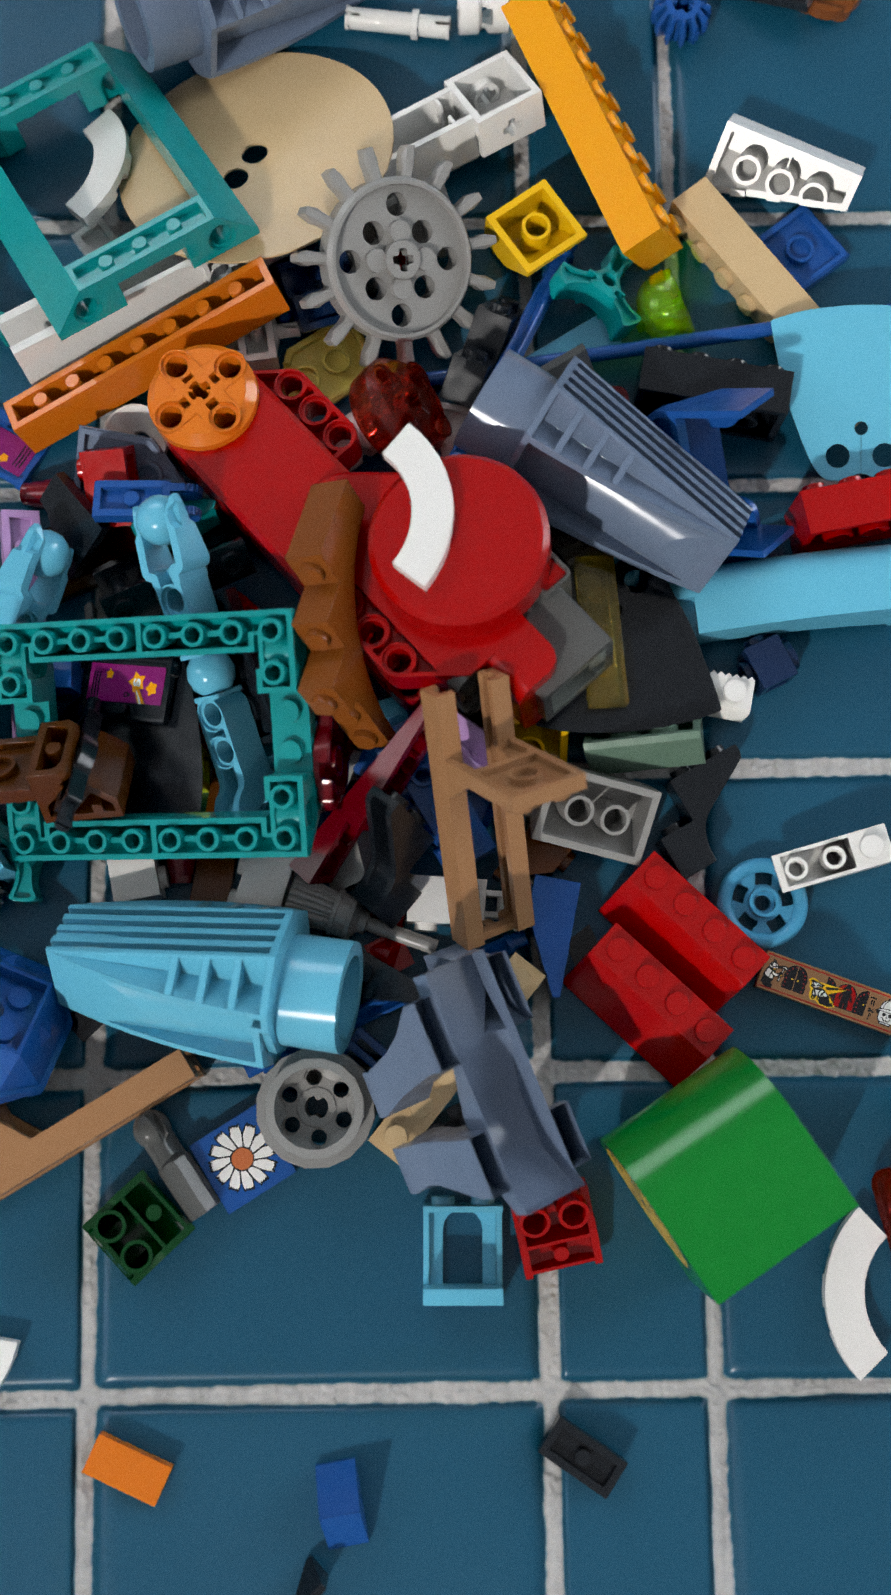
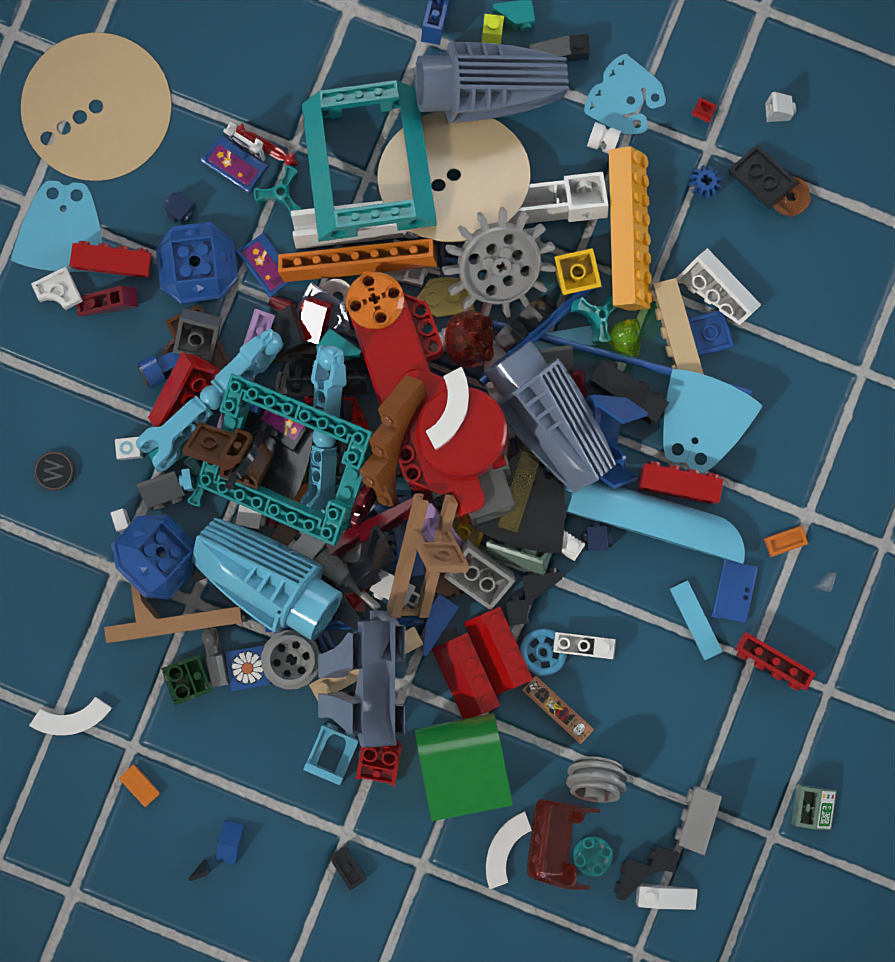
camera: 25 degrees right, 5 degrees up
white tile [65,108,132,228] -> none
white tile [71,217,117,256] -> none
blue hinge [92,480,203,522] -> none
white pin [344,5,451,41] -> none

